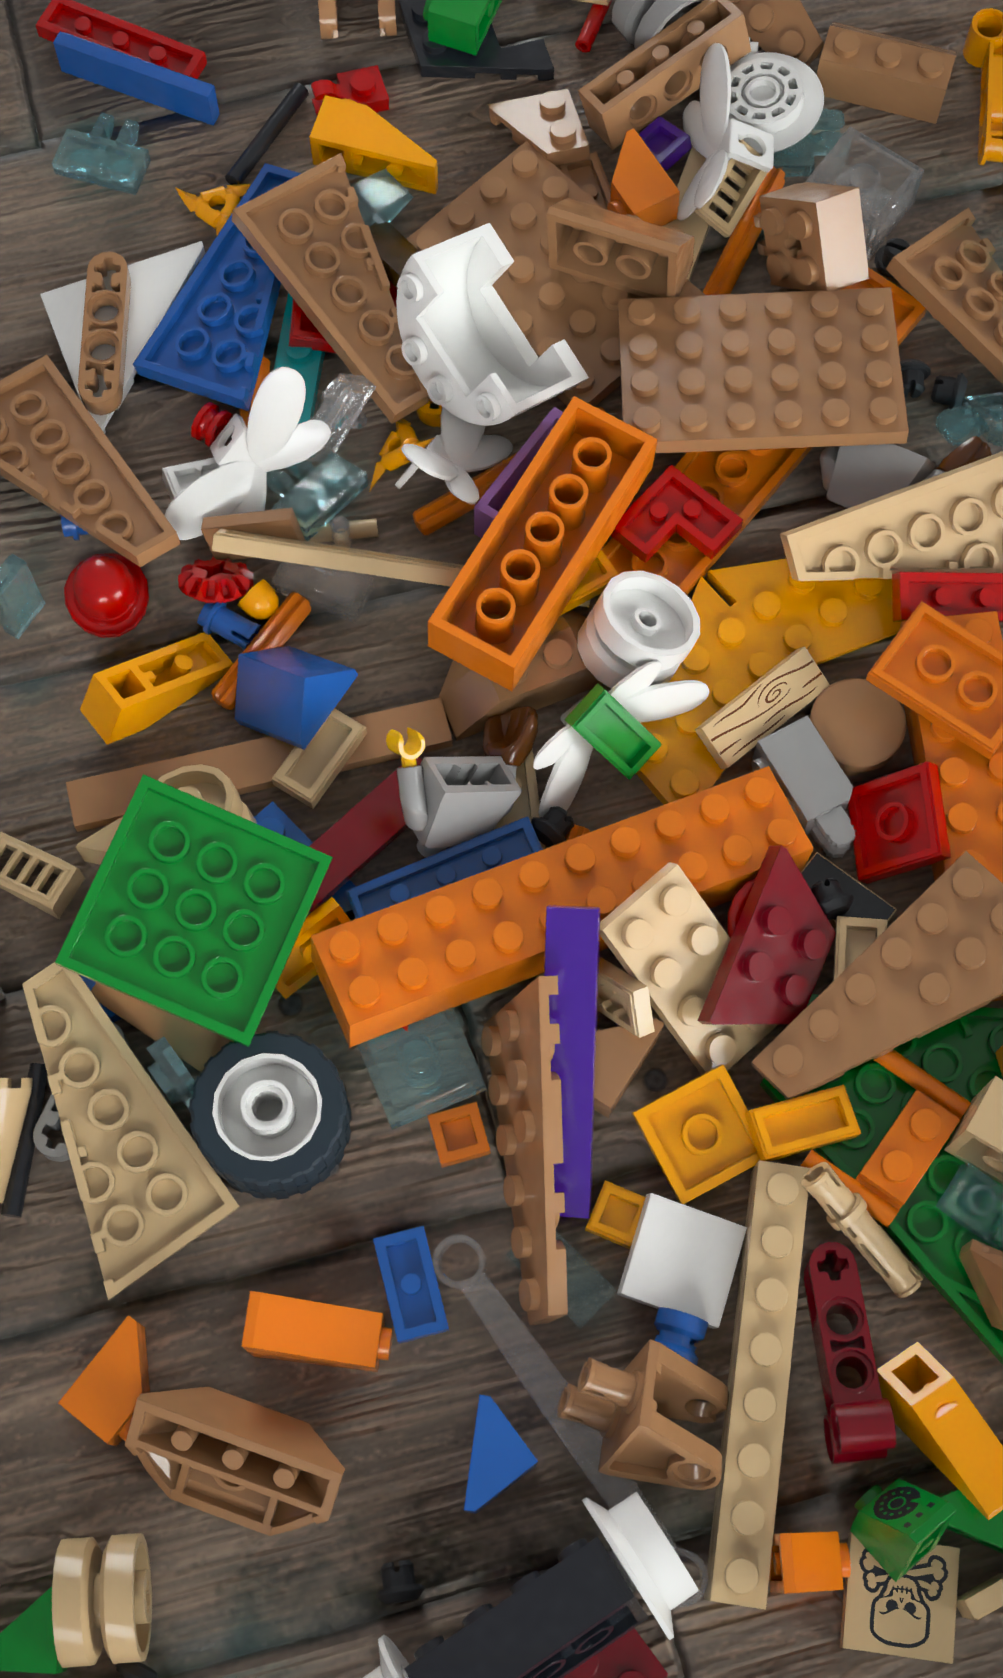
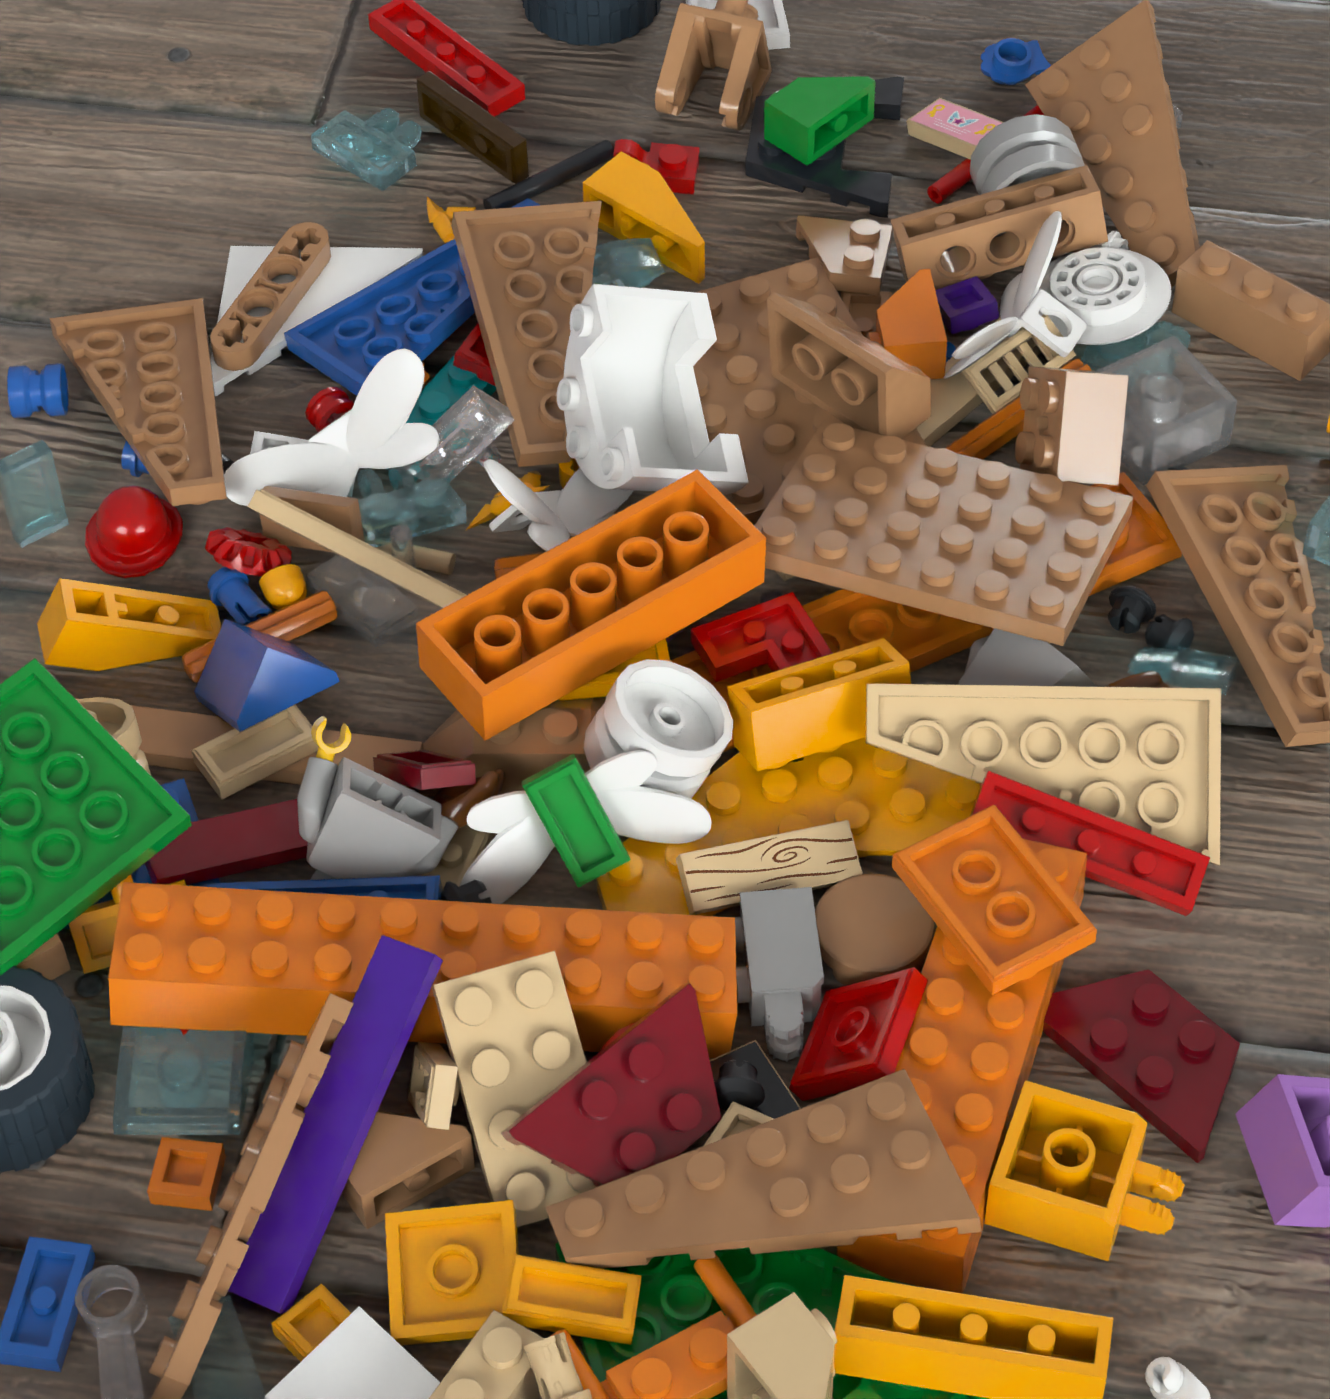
camera: 25 degrees right, 20 degrees down
blue tile [53,31,220,126] -> none
none -> dark red tile [373,750,476,790]
none -> dark brown tile [417,71,529,184]
none -> light orange brick [727,638,911,771]

